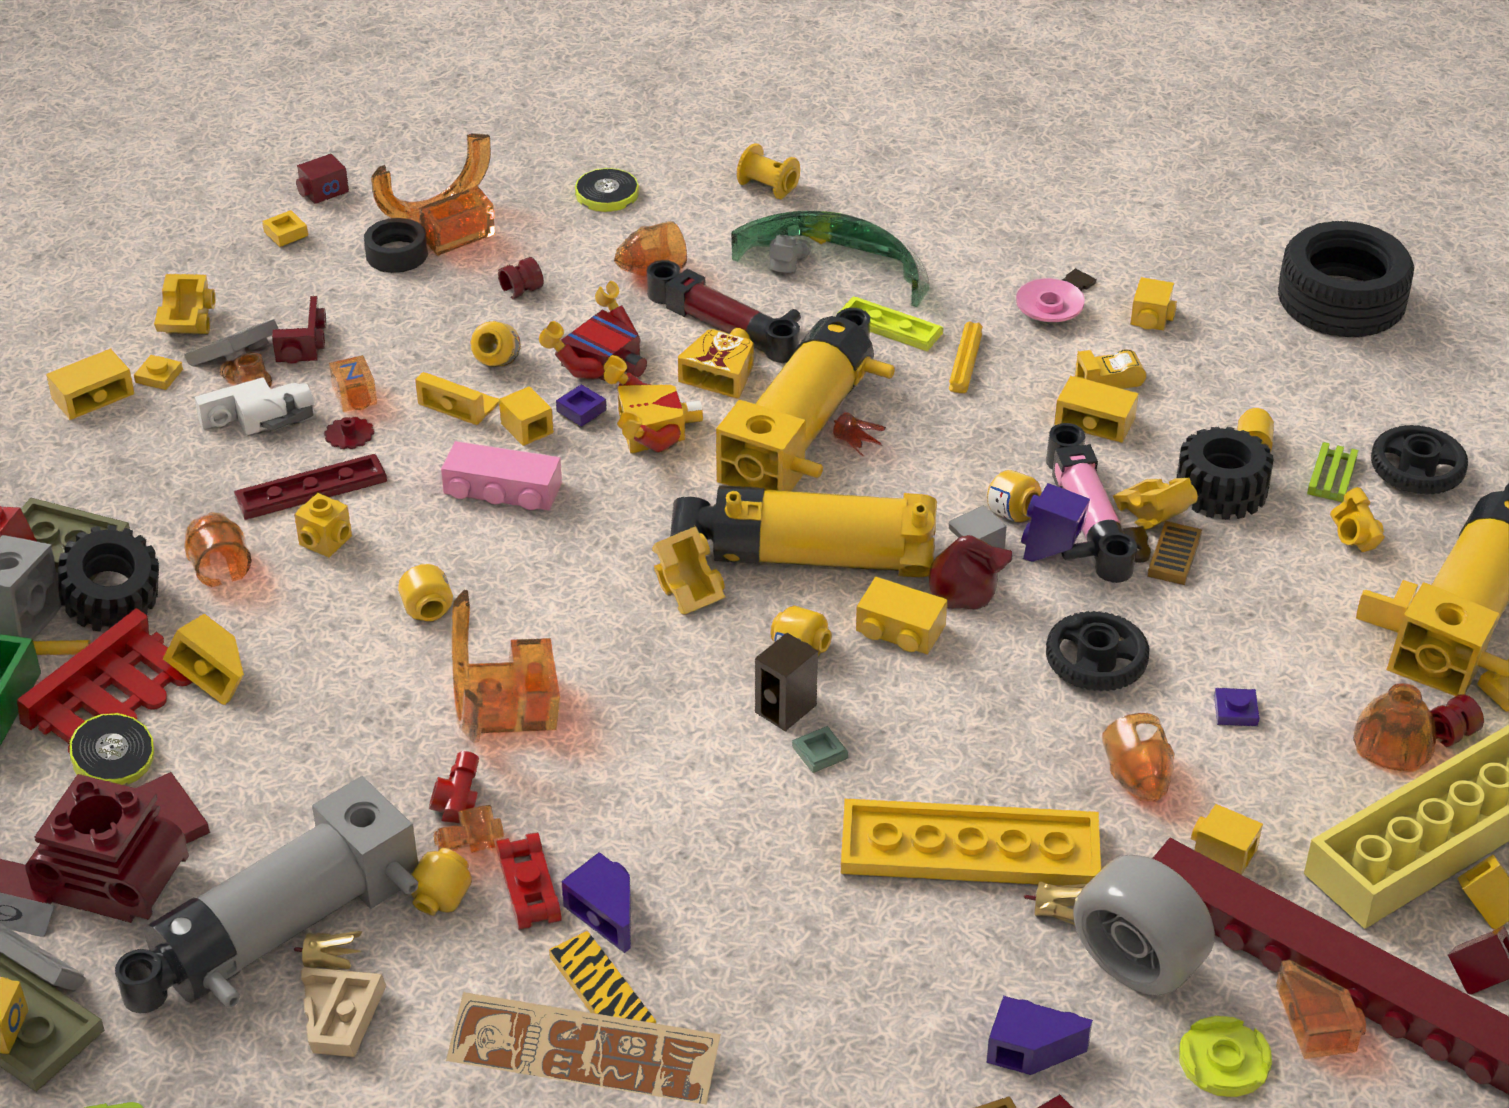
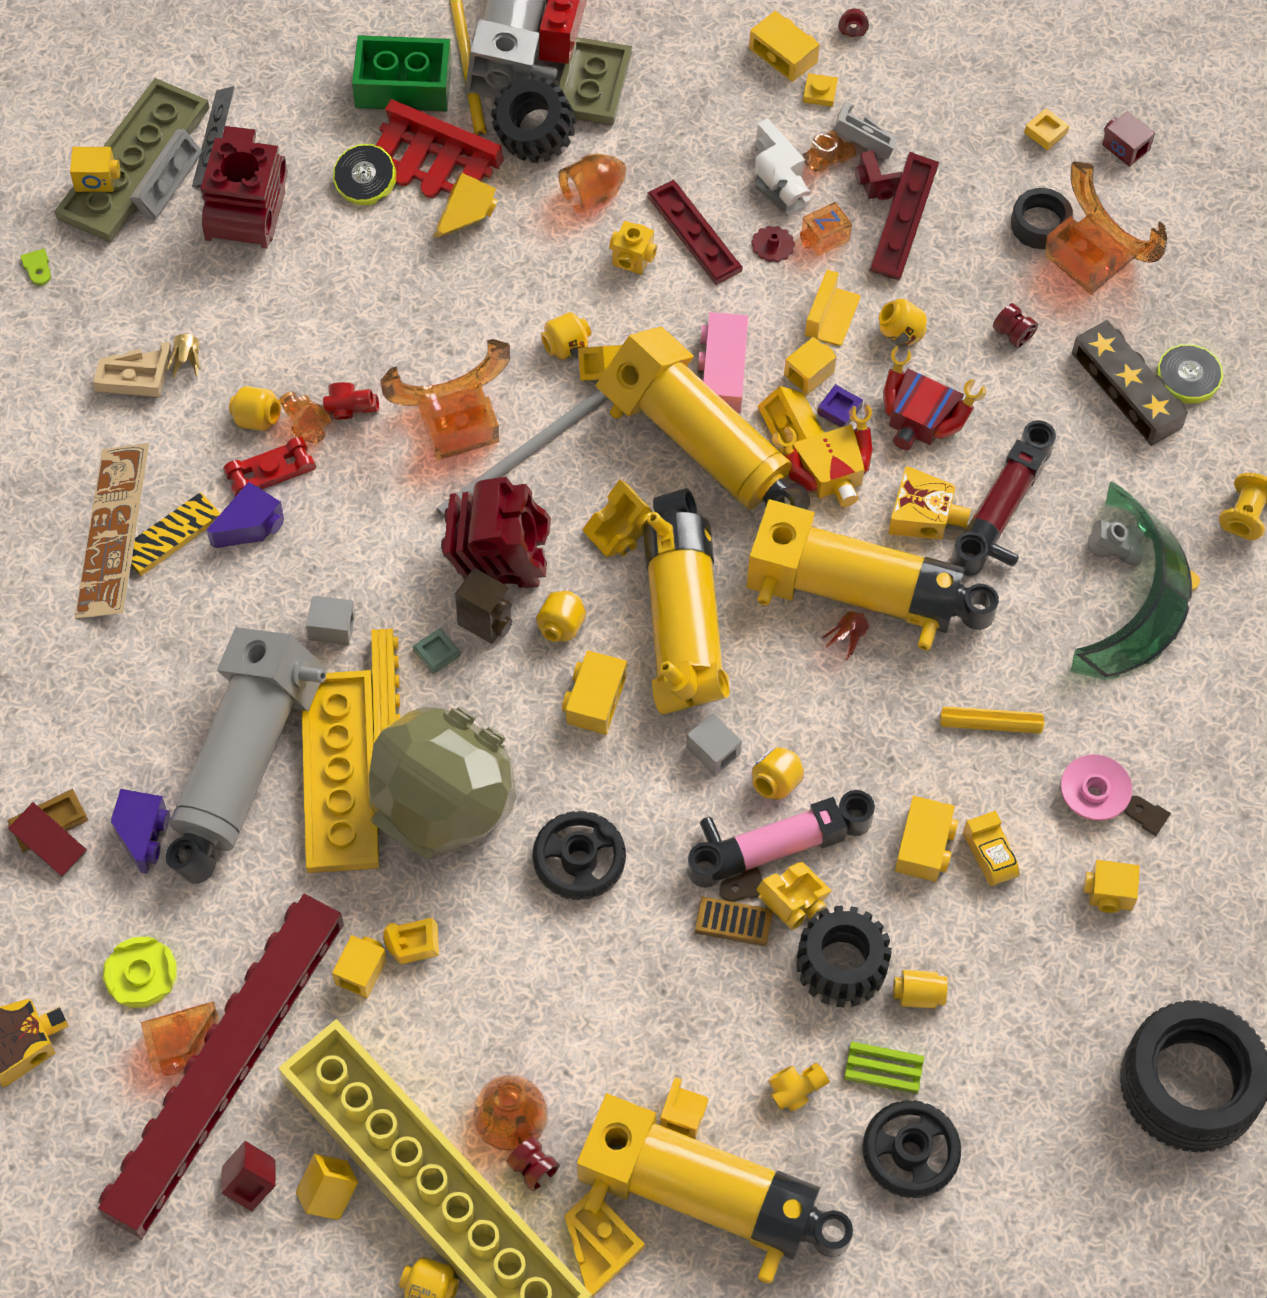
camera: 80 degrees right, 20 degrees up
light grey piece [115,776,418,1014] -> none
dark red tile [137,772,210,844] -> none
yellow cylinder [154,274,216,334] -> none
clear orange helmet [614,221,687,277] -> none
neon yellow tile [839,296,943,352] -> none
dark red piece [929,535,1012,610] -> none
dark purple slope [1021,483,1090,562] -> none
pearl gold piece [1024,882,1087,925] -> none
light grey wheel [1073,855,1215,995] -> none
clear orange helmet [1102,713,1175,802] -> none
dark purple plate [1214,688,1260,726] -> none
none -> light grey piece [165,627,326,884]
none -> light grey panel [306,596,356,645]
none -> olive rock [368,707,516,860]
none -> yellow piece [371,628,401,742]
none -> yellow plate [383,917,439,964]
none -> light grey piece [436,390,609,519]
none -> dark red piece [441,476,551,588]
none -> yellow panel [578,345,622,381]
none -> yellow piece [595,326,810,510]
none -> yellow panel [757,386,824,453]
none -> dark red plate [838,8,869,37]
none -> dark red plate [869,152,940,281]
none -> dark brown brick [1071,320,1188,446]

